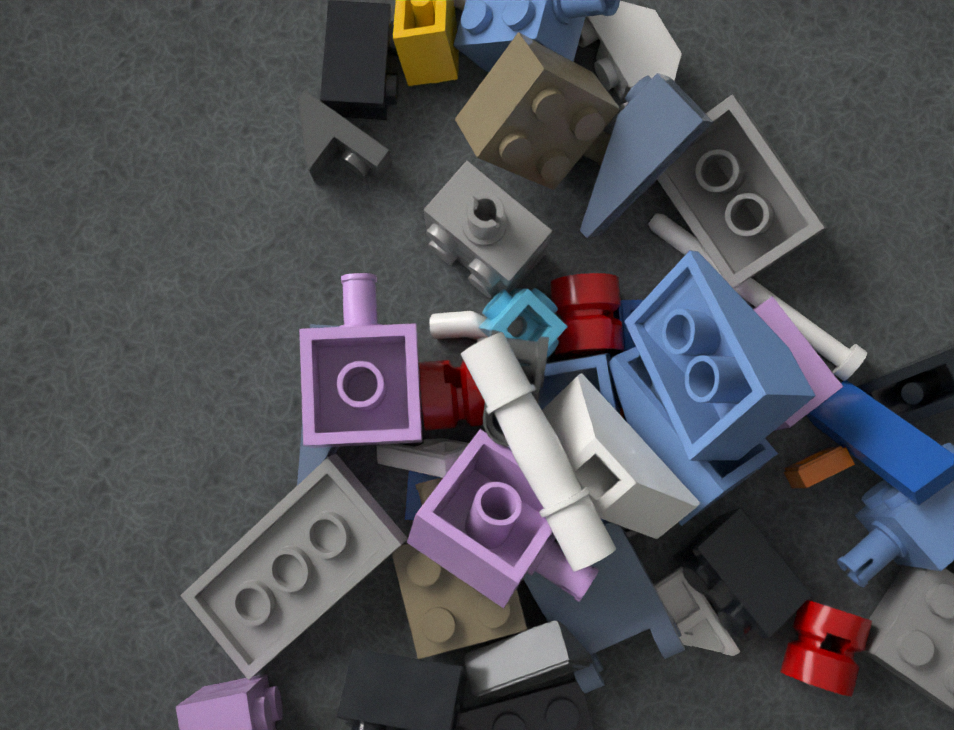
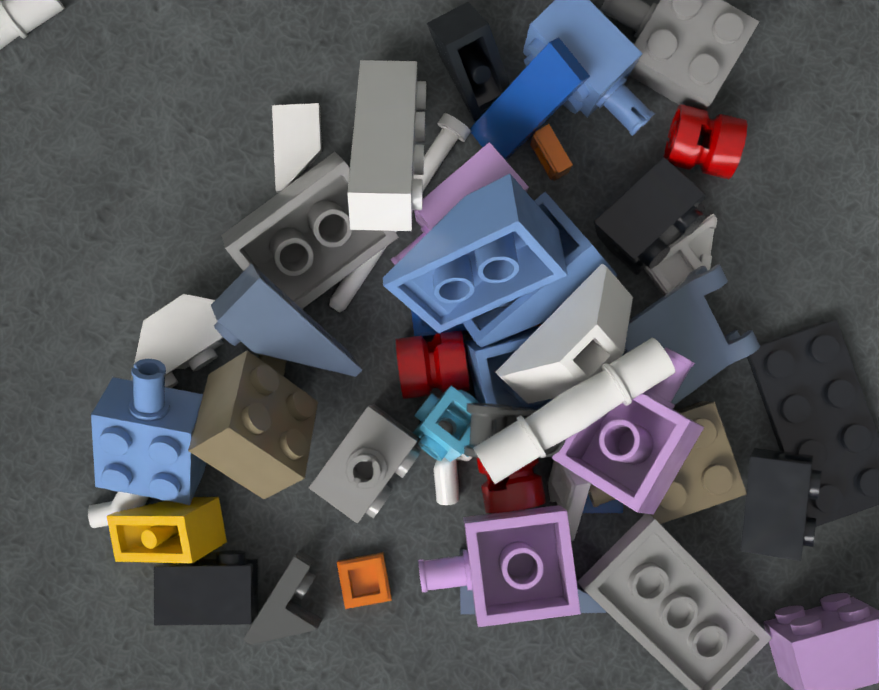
camera: 90 degrees left, 5 degrees up
slope [464,620,593,698] -> none
none -> white tile [272,103,322,193]
none -> orange tile [337,552,392,609]
none -> white brick [347,60,426,231]

